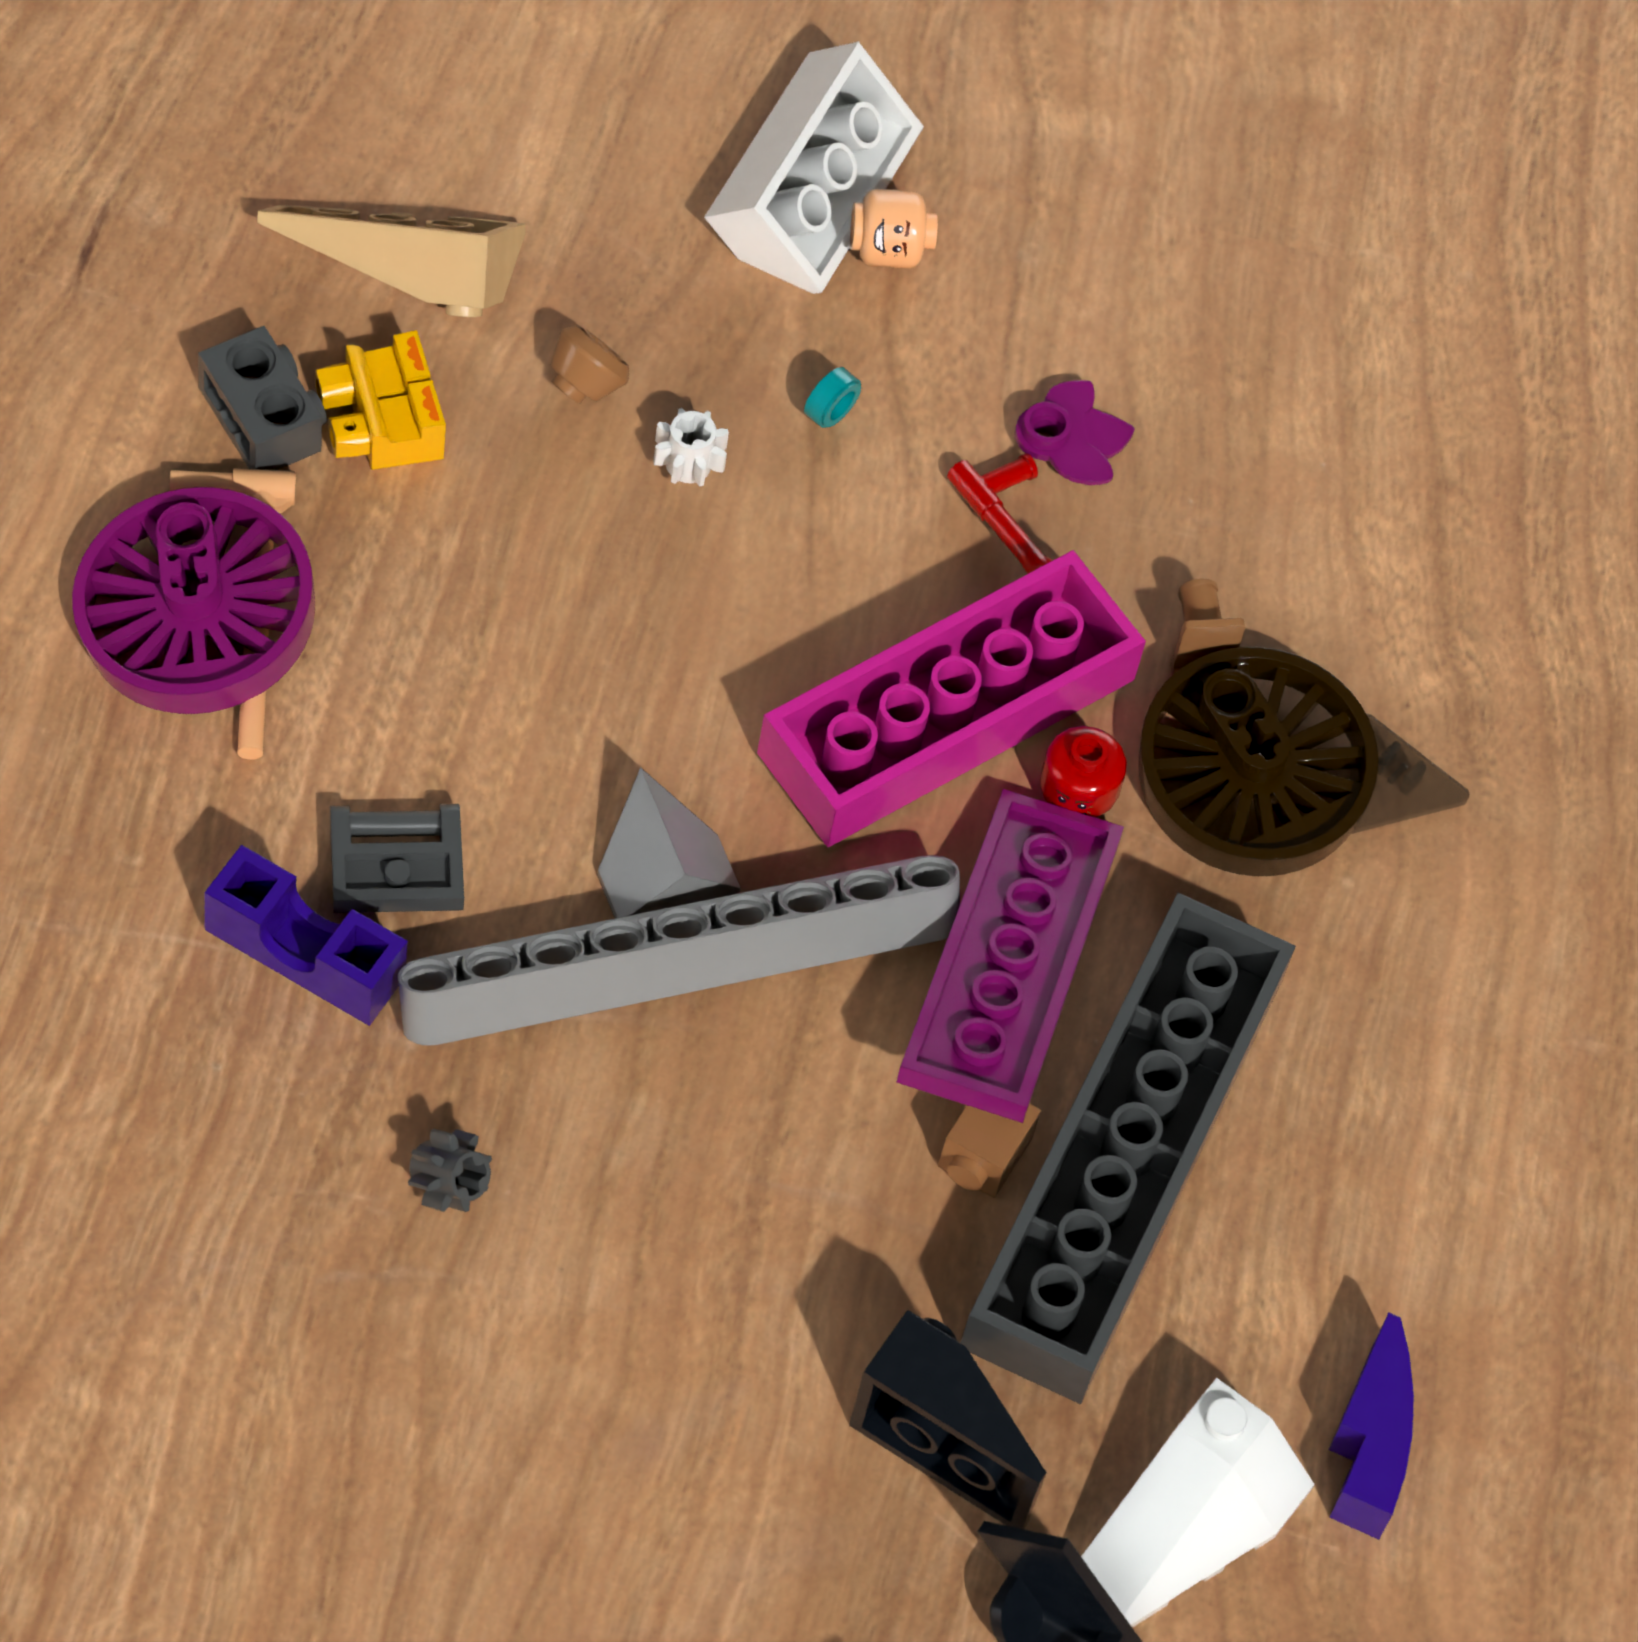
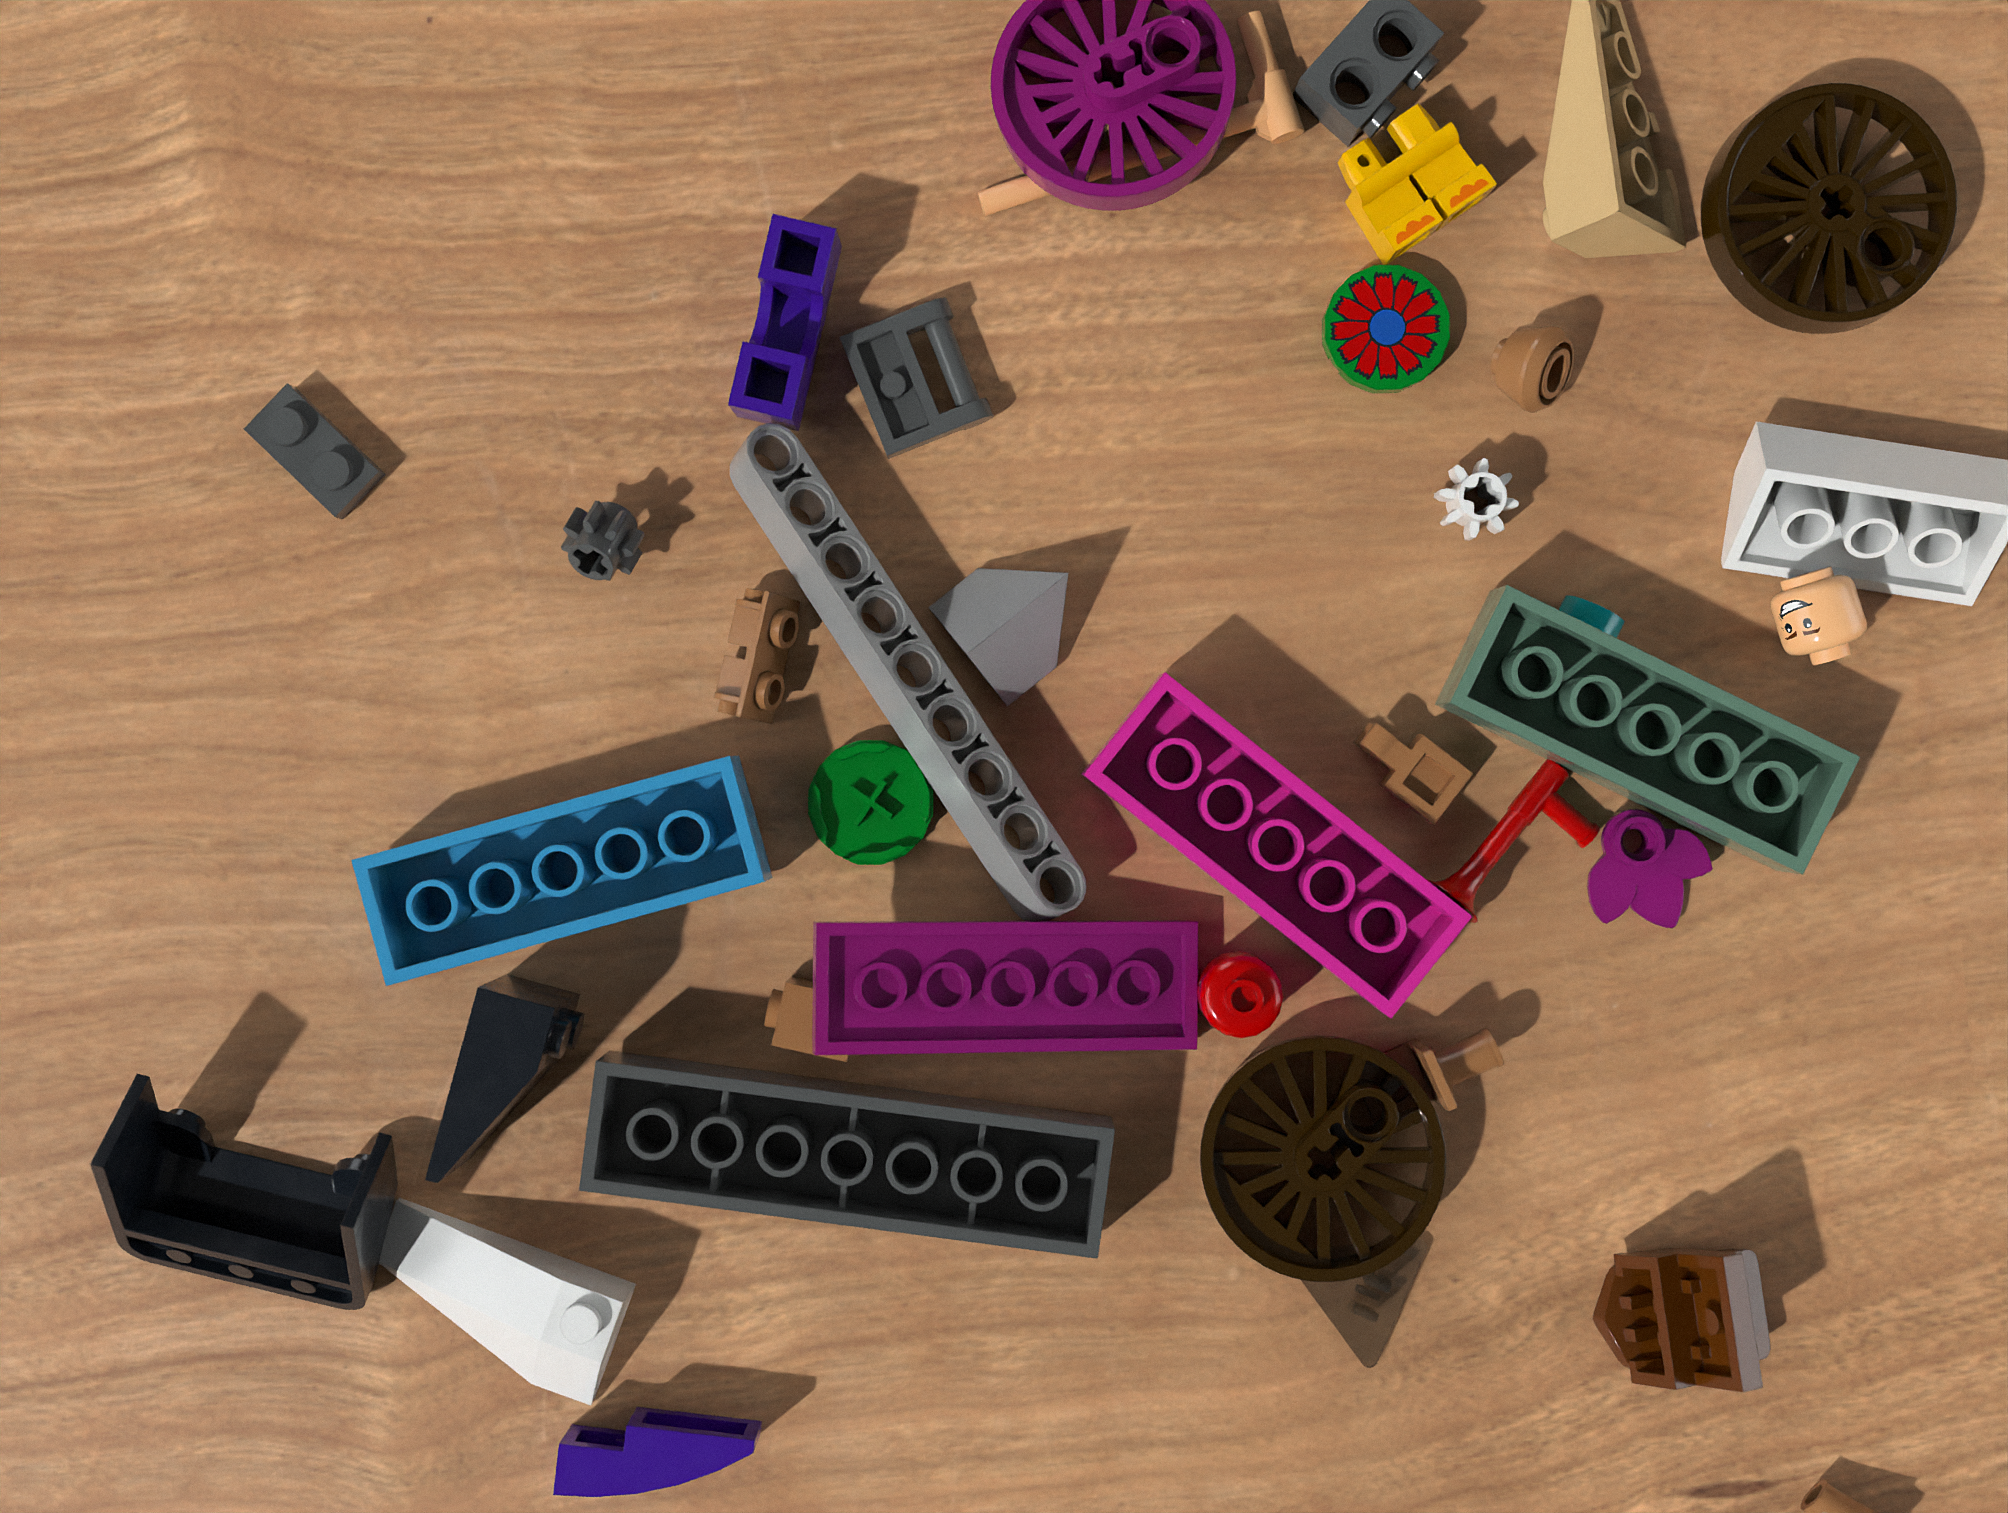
camera: 85 degrees right, 30 degrees up
none -> dark grey plate [244,383,386,520]
none -> dark azure brick [351,756,773,986]
none -> medium nougat hinge [714,588,800,724]
none -> green tile [808,740,934,865]
none -> tile [1322,265,1450,394]
none -> medium nougat plate [1353,722,1473,824]
none -> sand green brick [1435,585,1860,875]
none -> reddish brown piece [1593,1248,1771,1392]
none -> dark brown piece [1701,83,1957,334]

